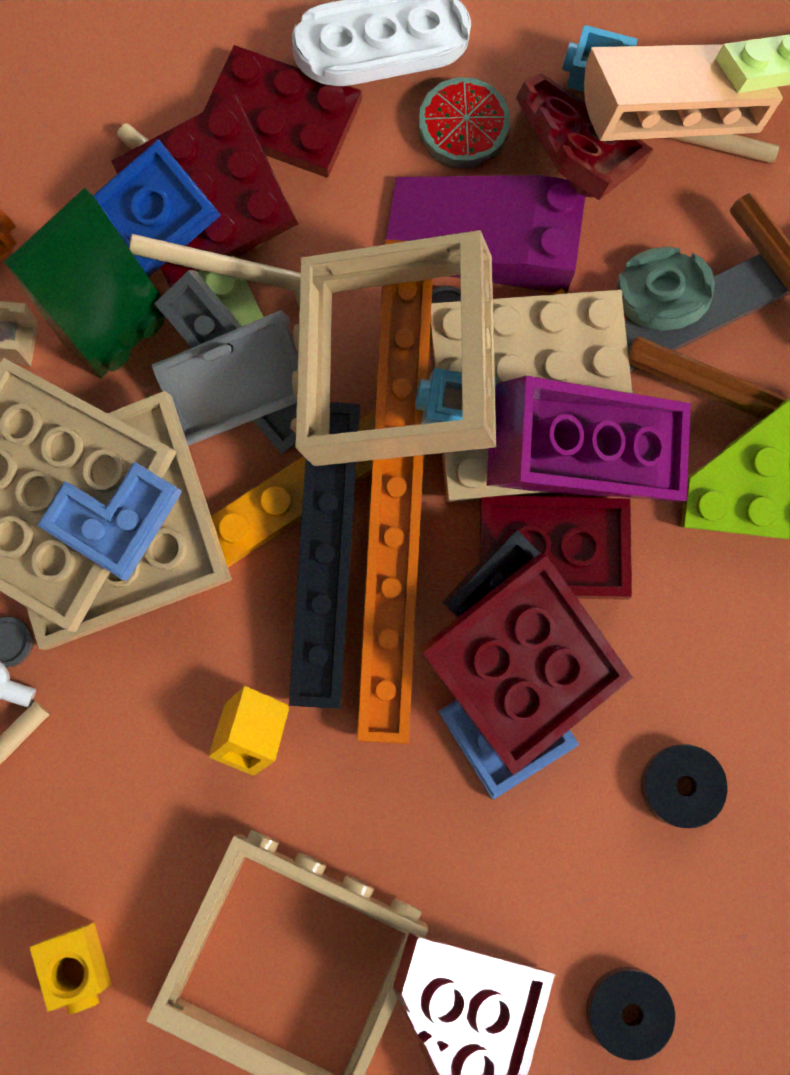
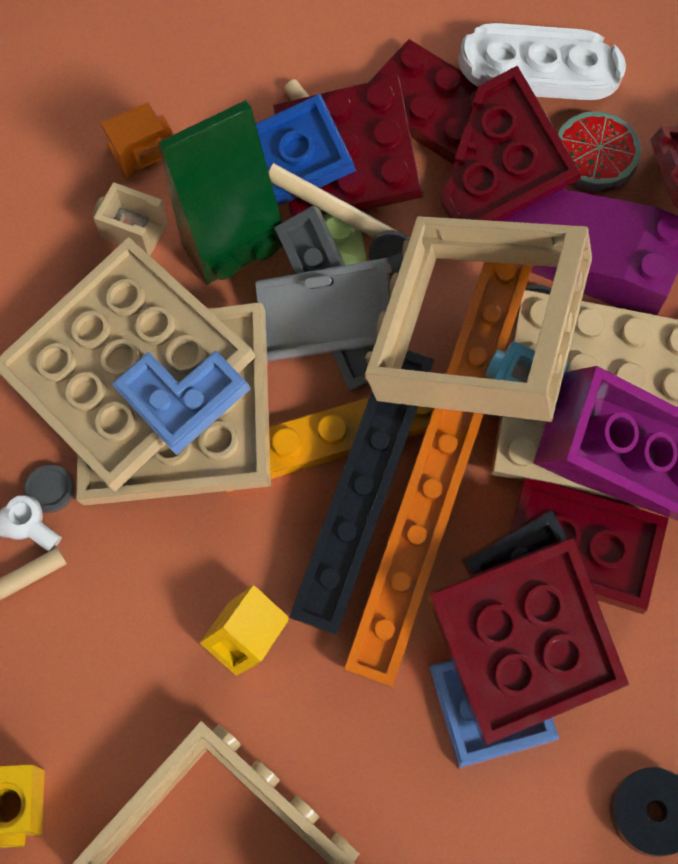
camera: 20 degrees right, 10 degrees down
none -> dark grey piece [369,230,410,275]
none -> dark red plate [441,65,581,221]

